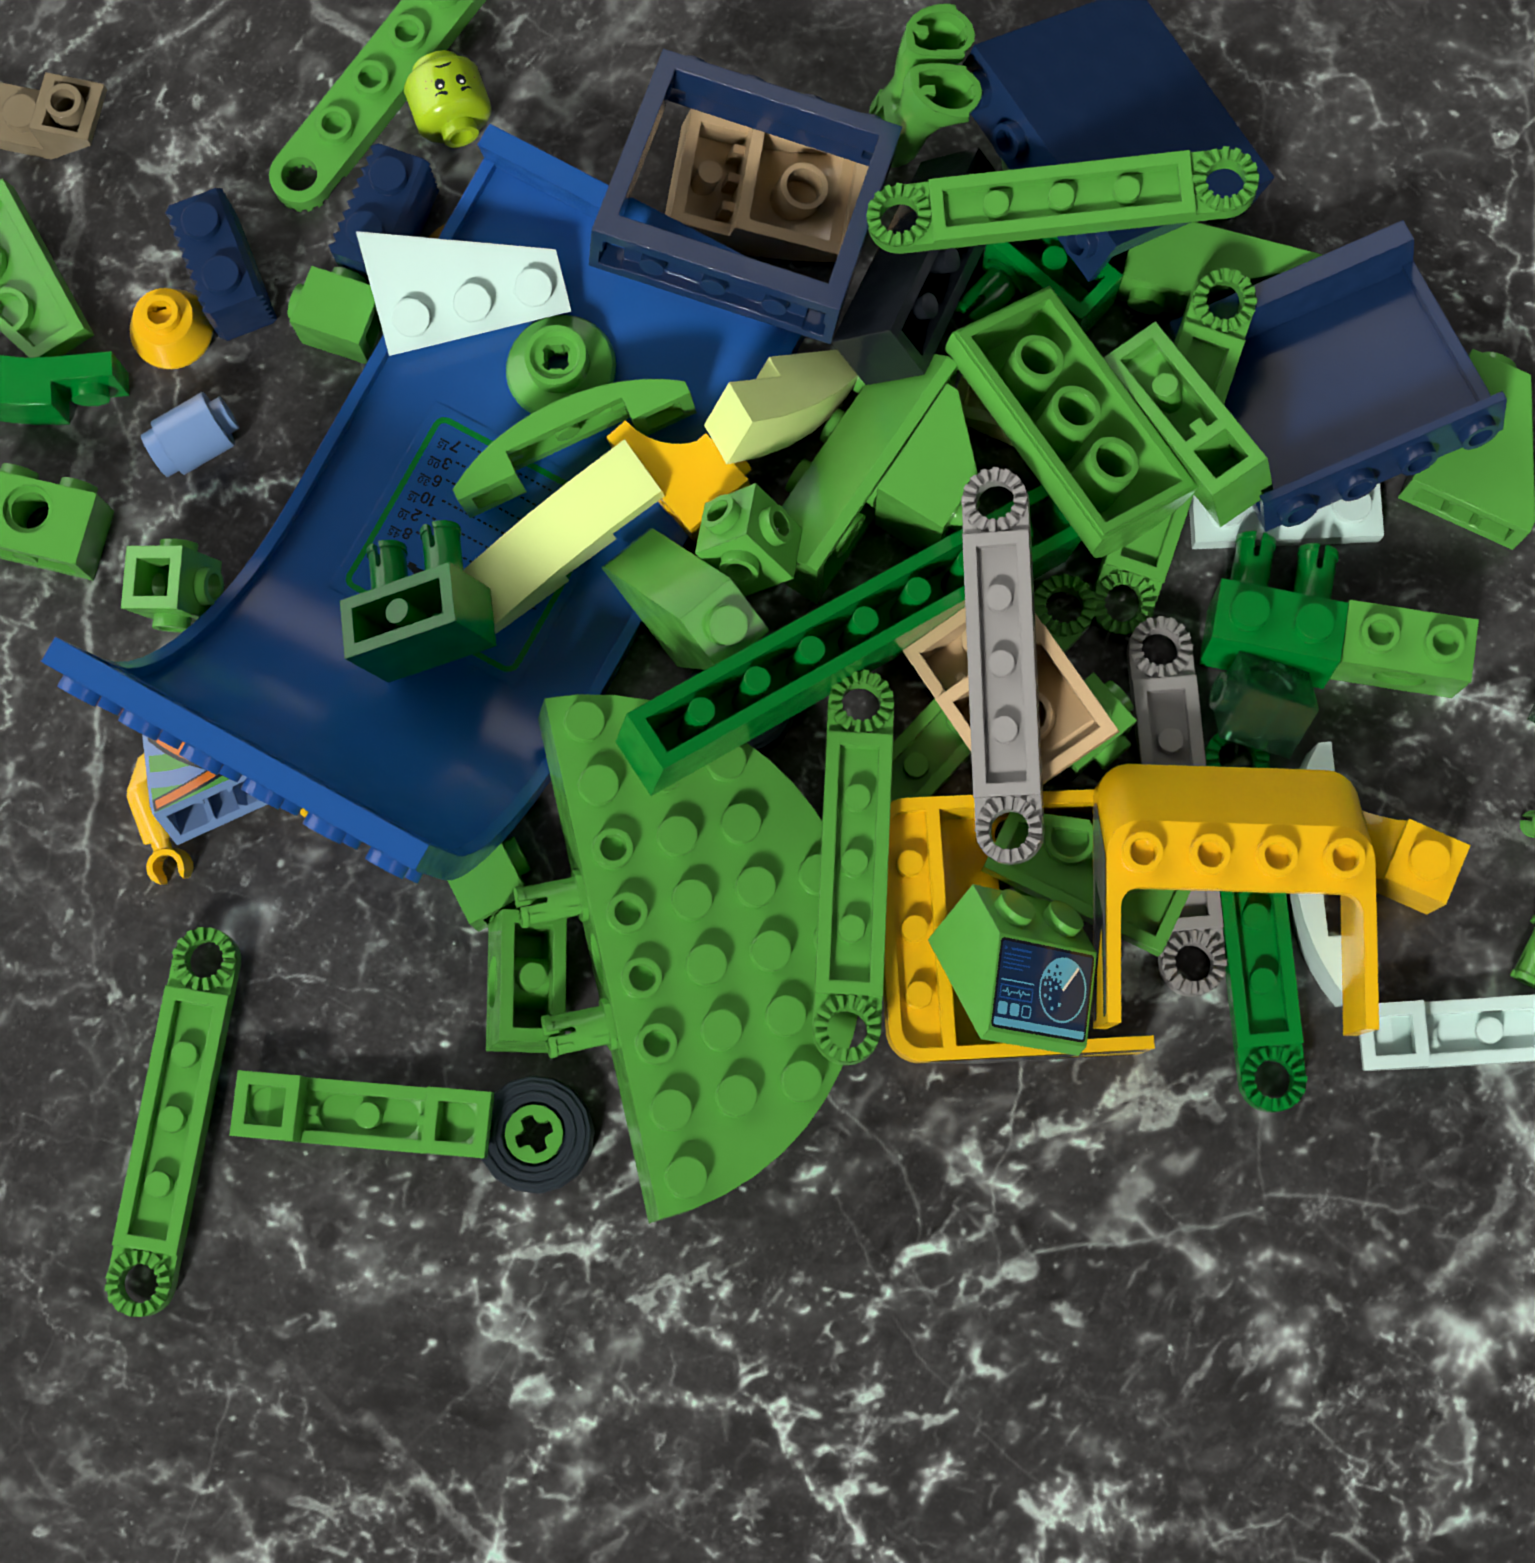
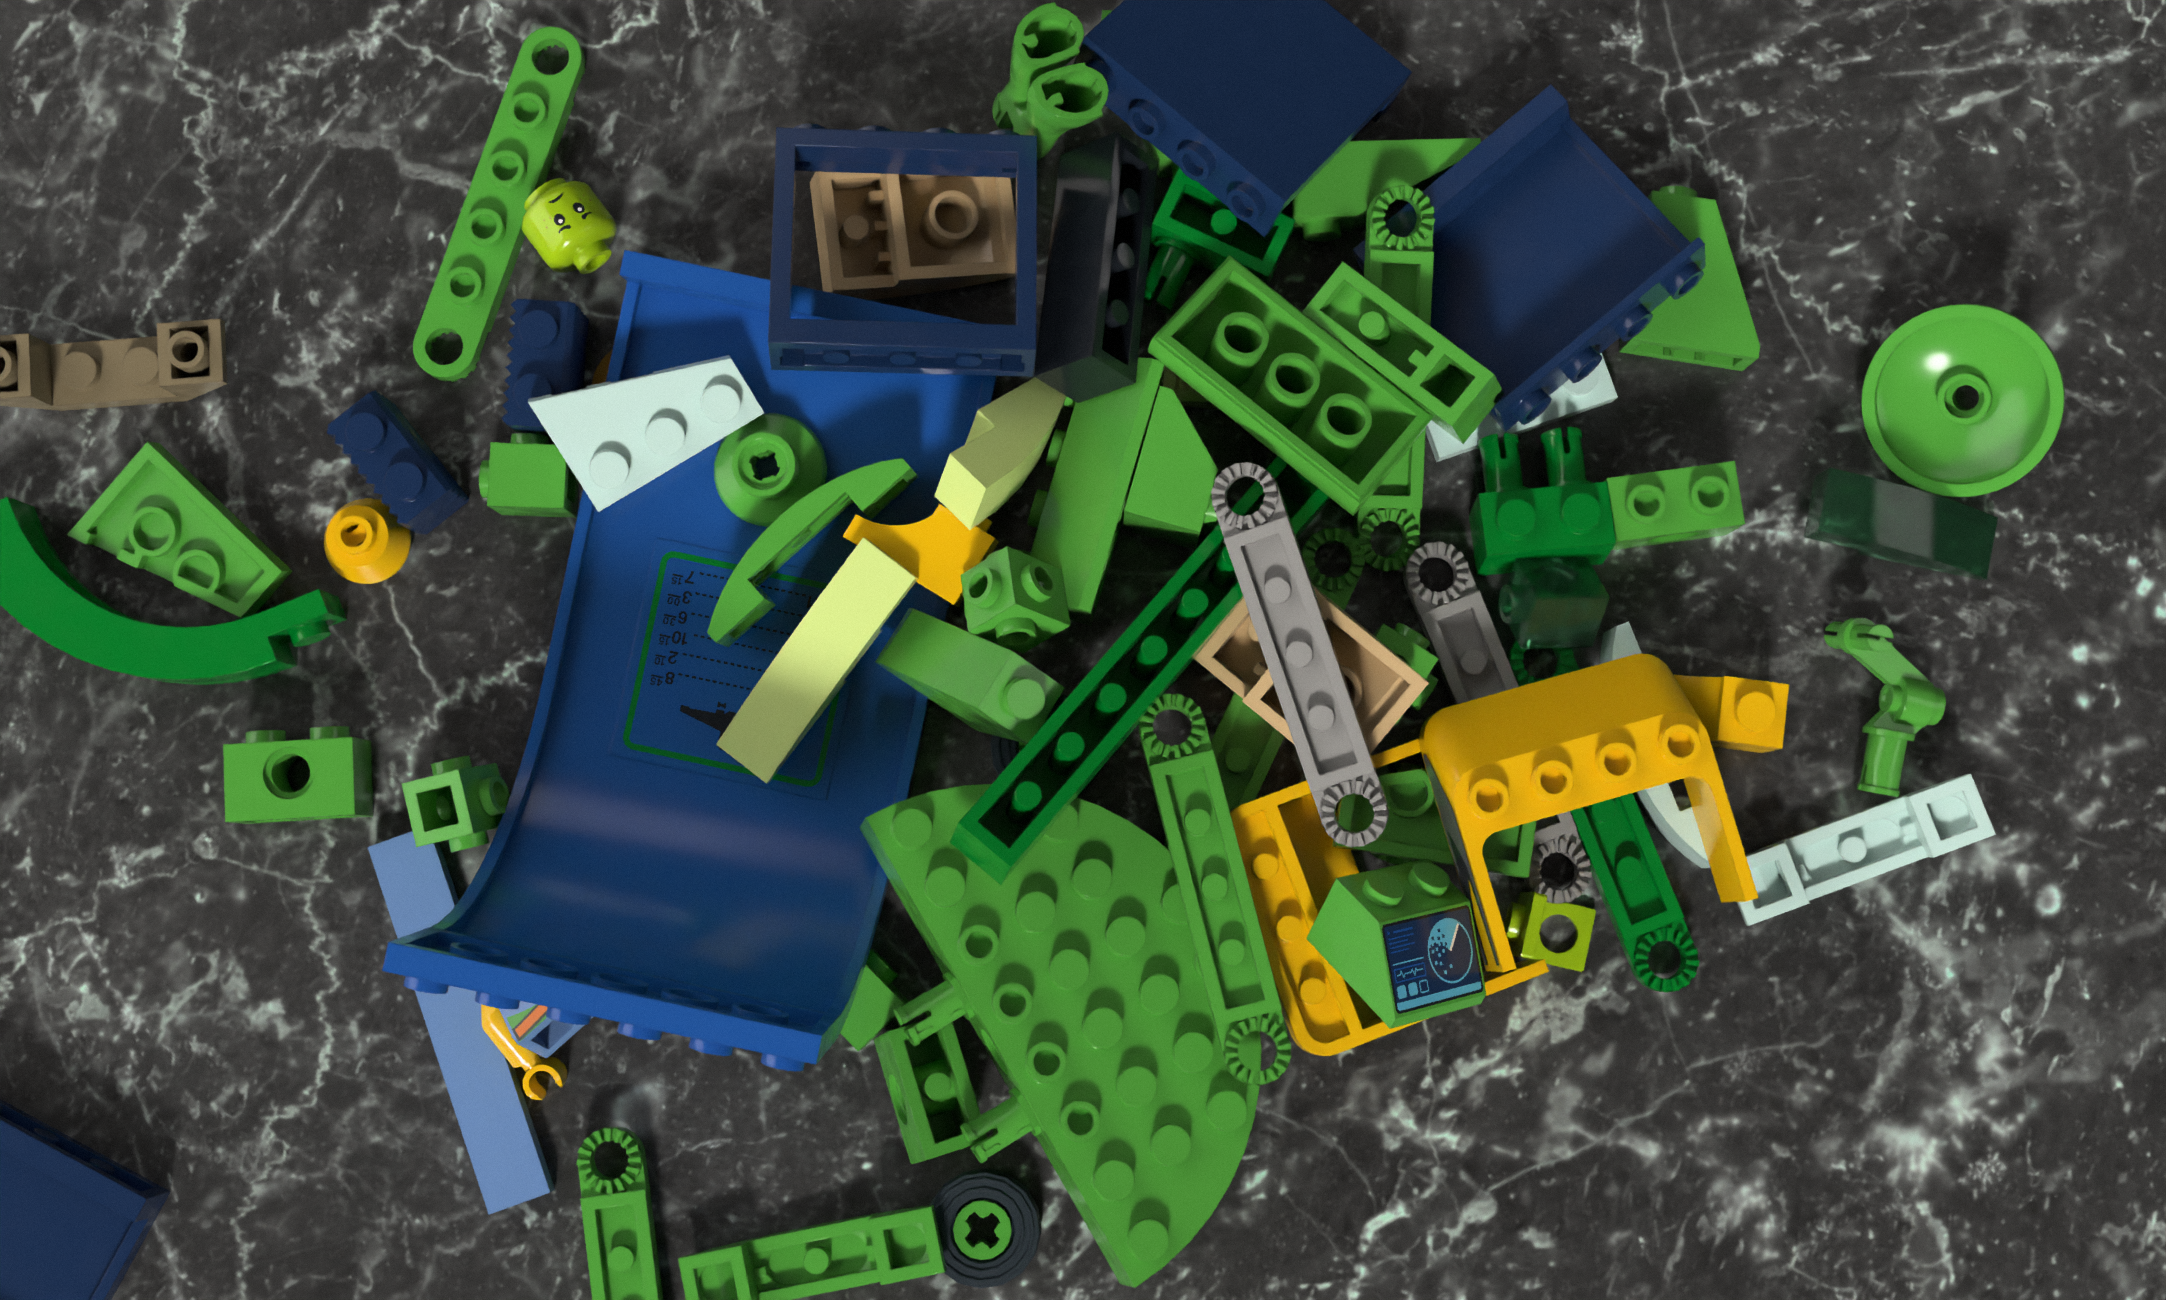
camera: 20 degrees left, 5 degrees up
medium blue brick [141,392,239,477] -> none
green brick [340,520,497,683] -> none
bright green plate [866,146,1259,254] -> none
none -> medium blue tile [368,831,555,1215]
none -> lime bracket [1504,892,1596,972]

